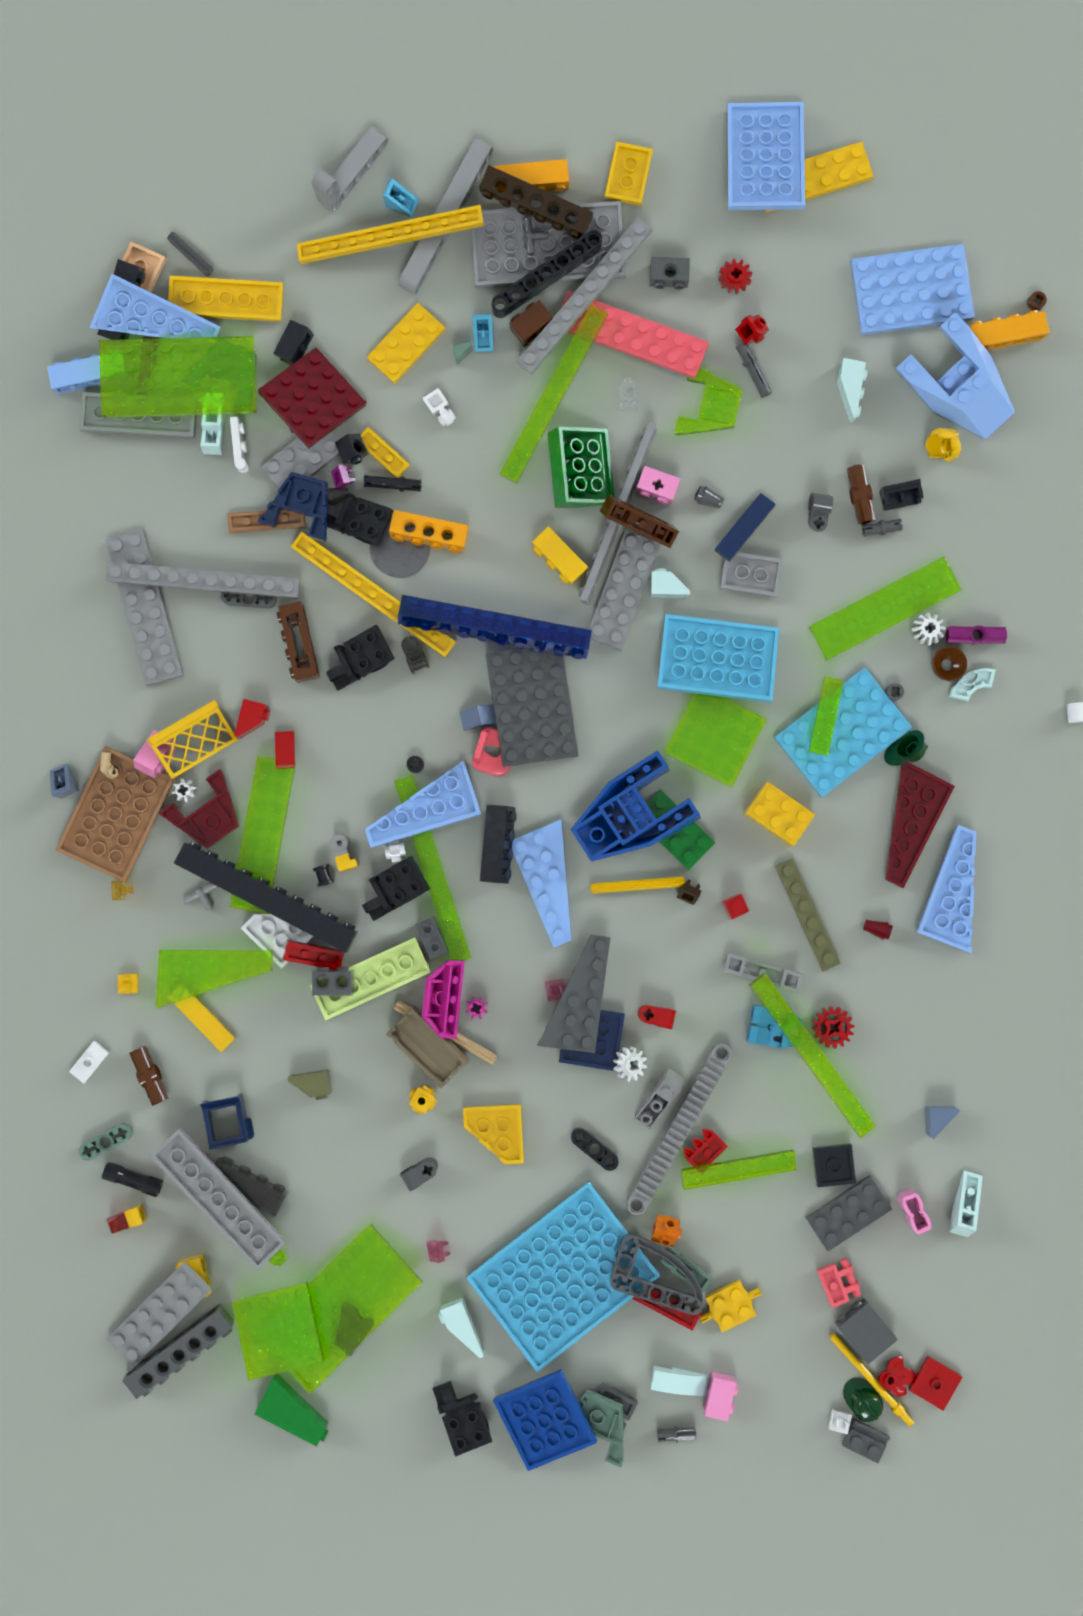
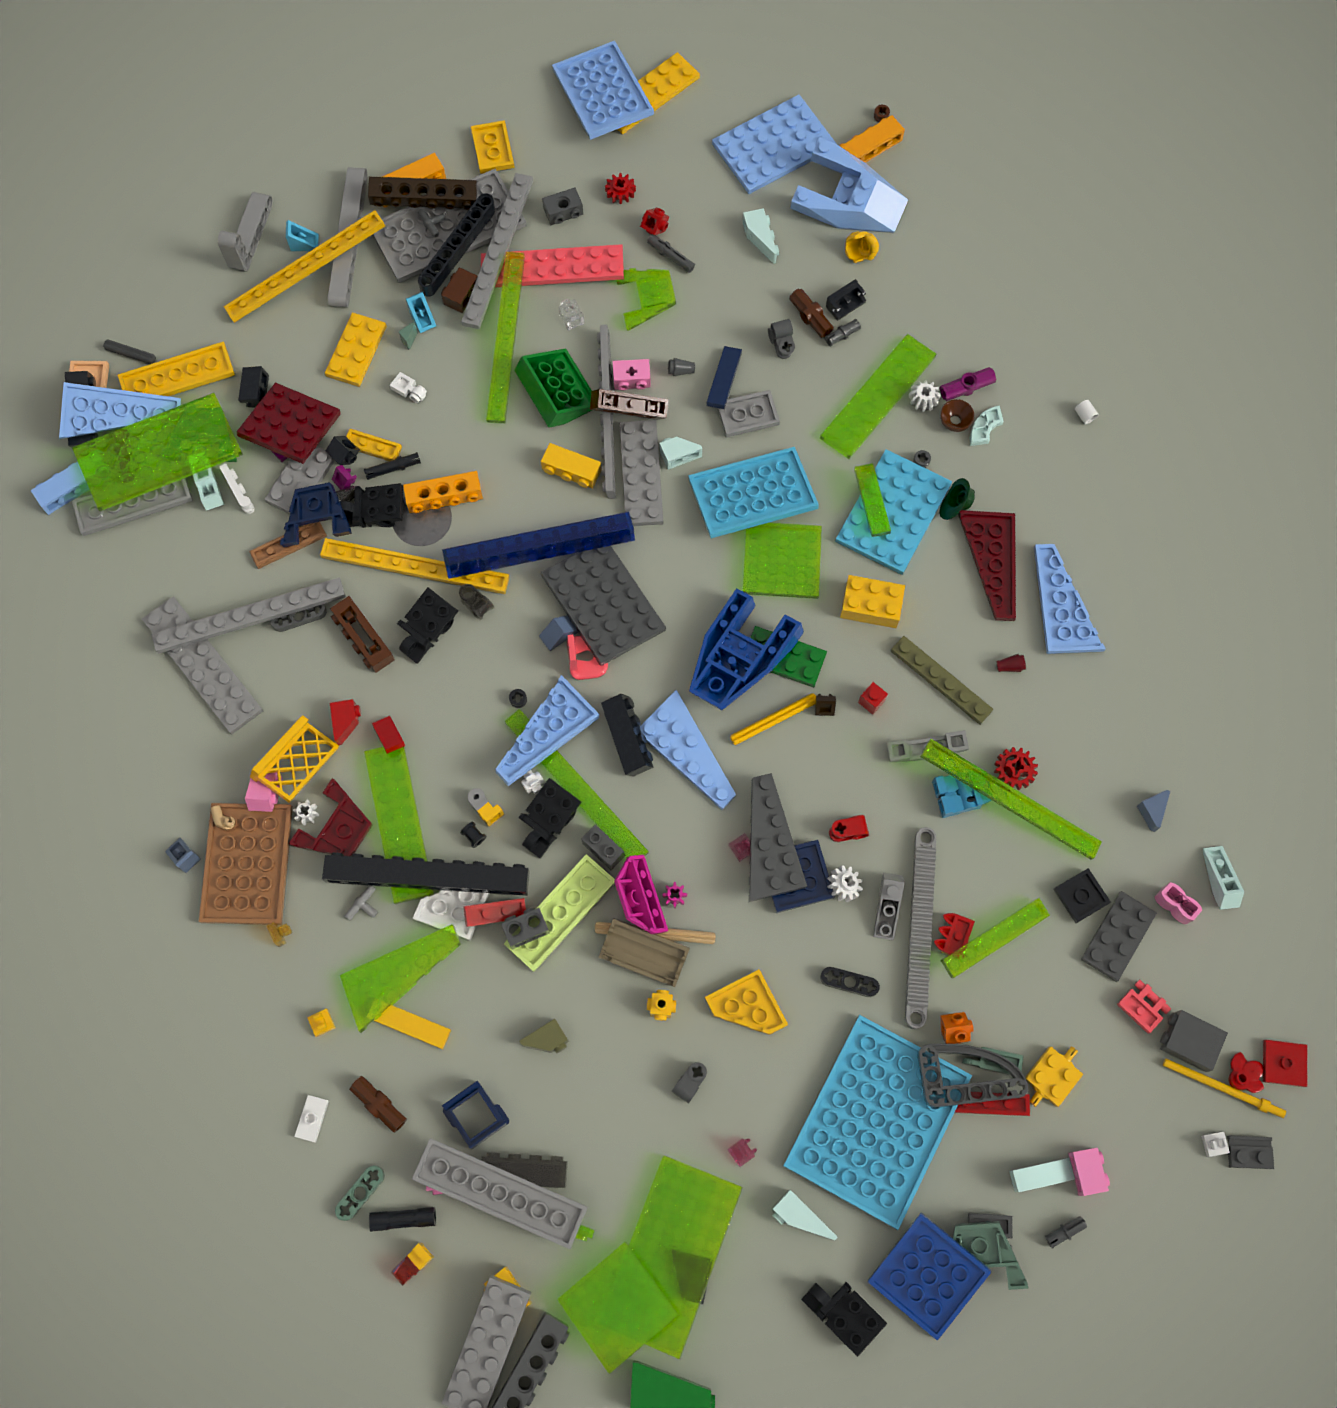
camera: 25 degrees left, 15 degrees down
dark green piece [843,1377,883,1422] -> none

